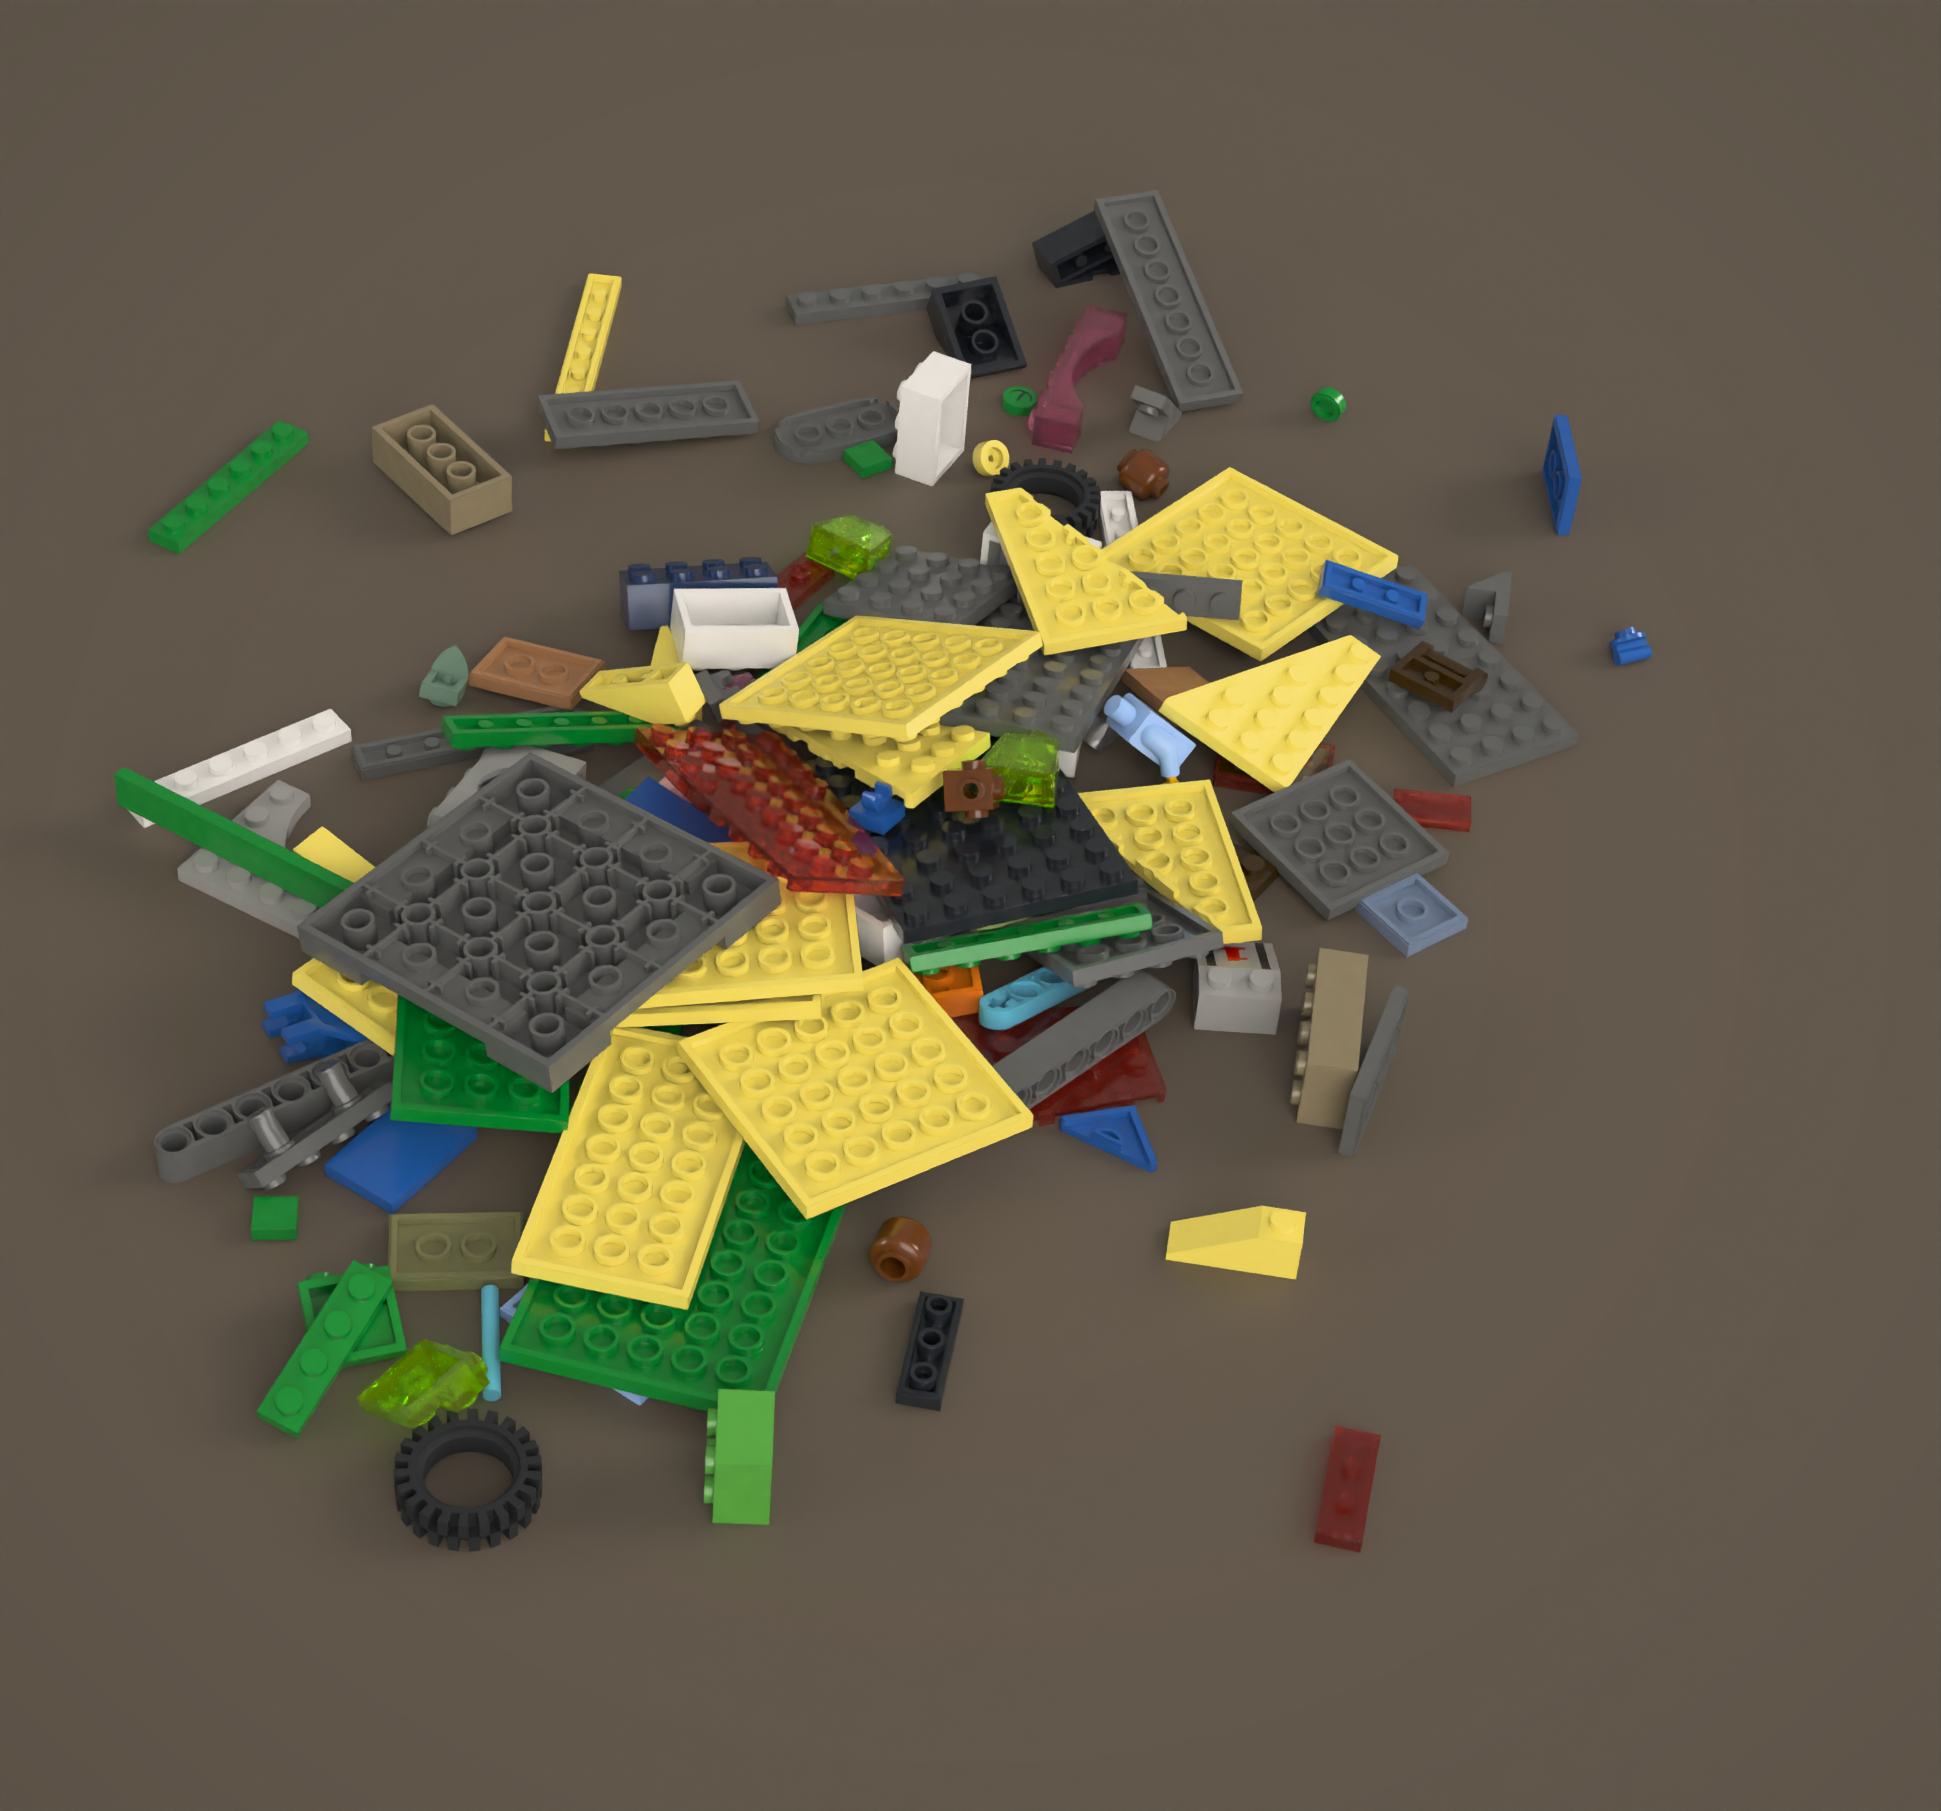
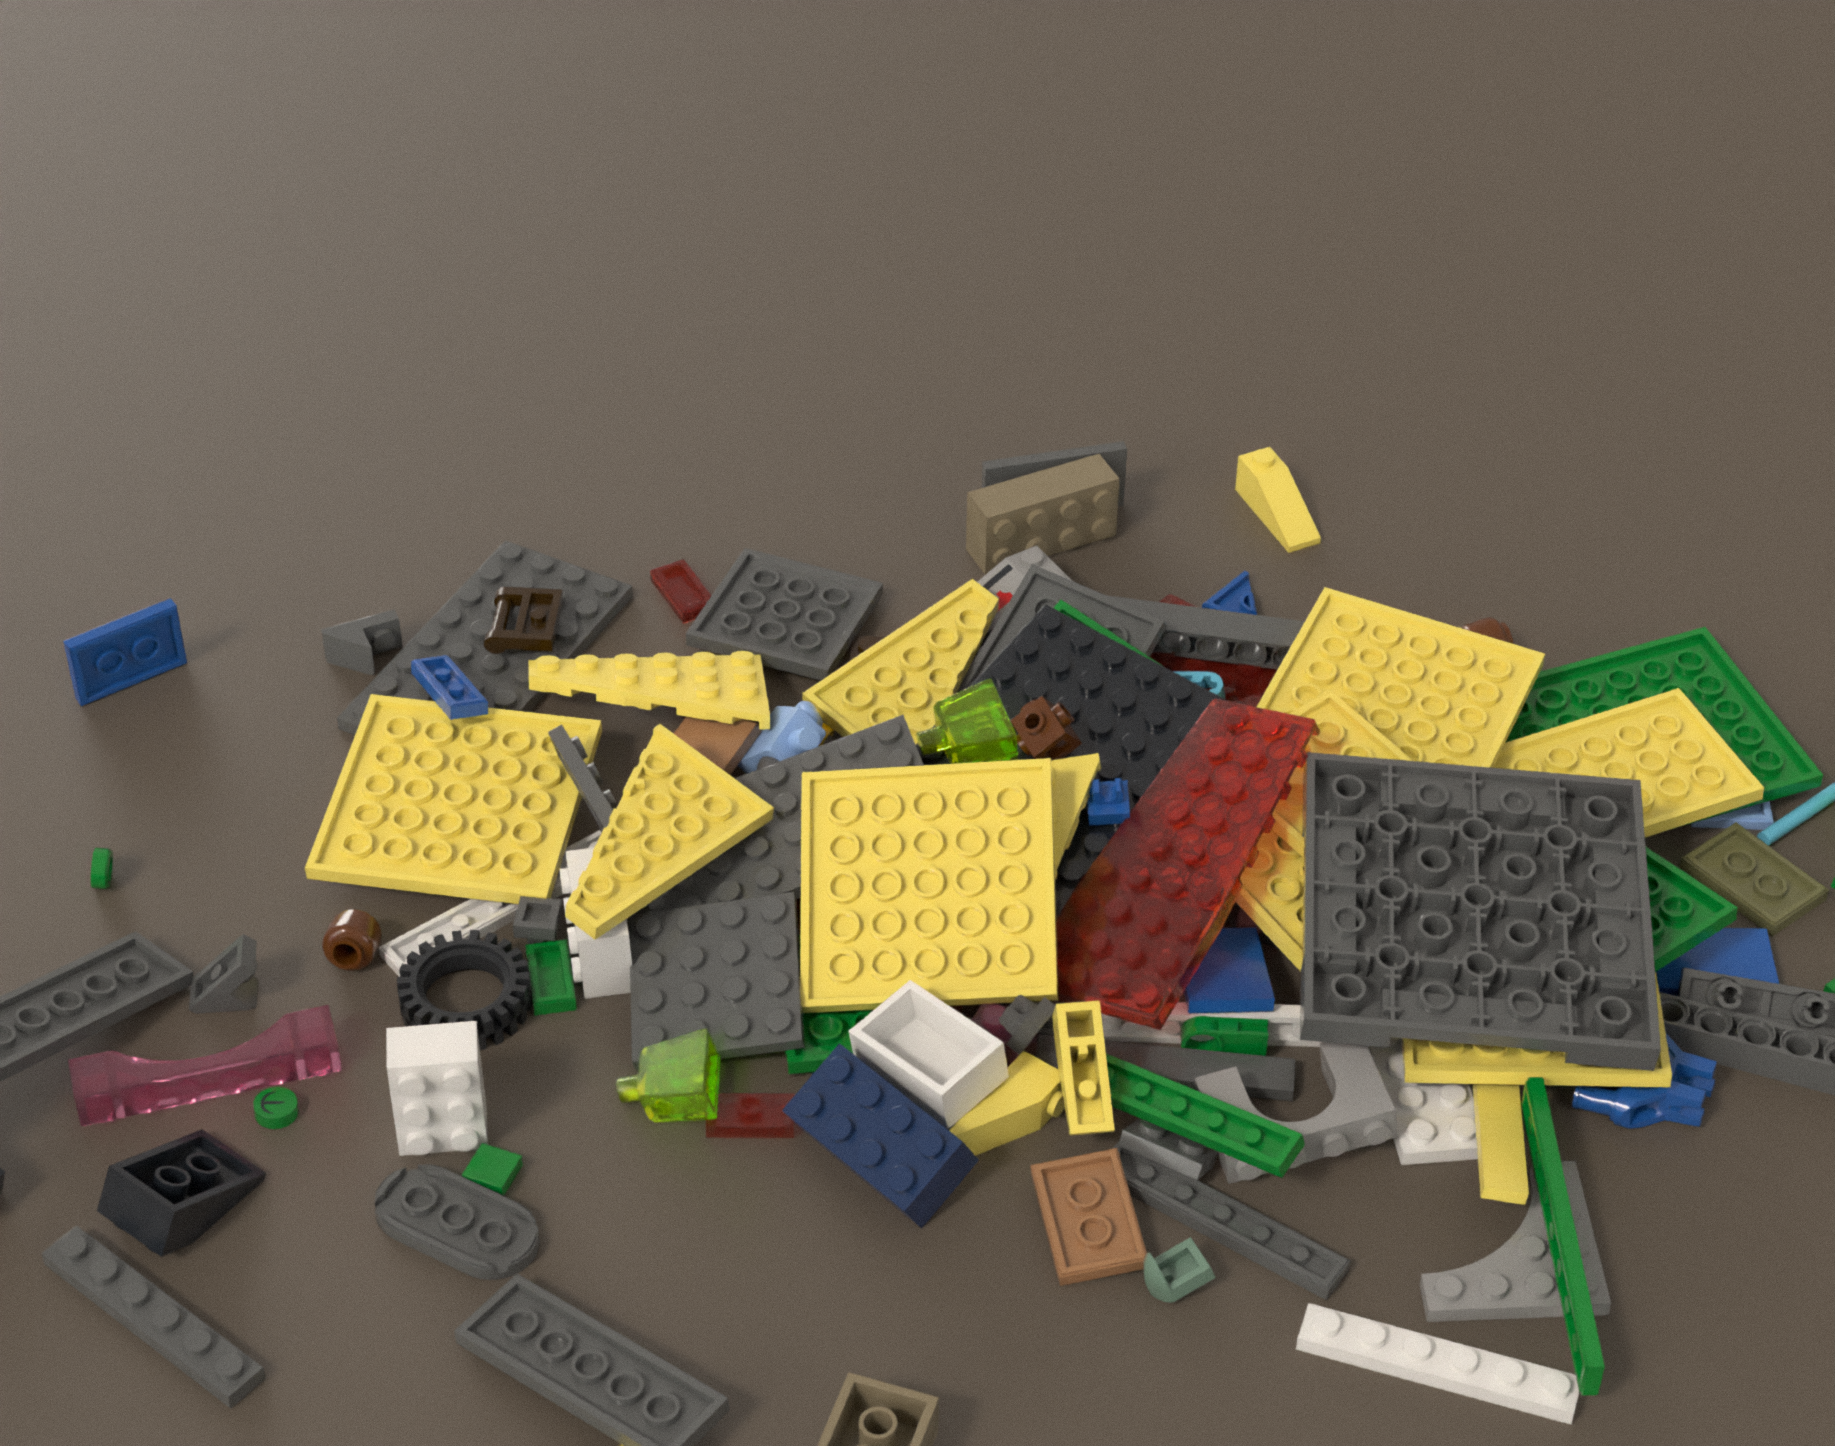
camera: 120 degrees left, 0 degrees up
bright green brick [704,1389,775,1525] -> none
black tile [896,1291,964,1411] -> none
clear red tile [1314,1426,1381,1552] -> none
sand blue tile [1355,873,1469,957] -> none
blue plate [1609,627,1652,666] -> none

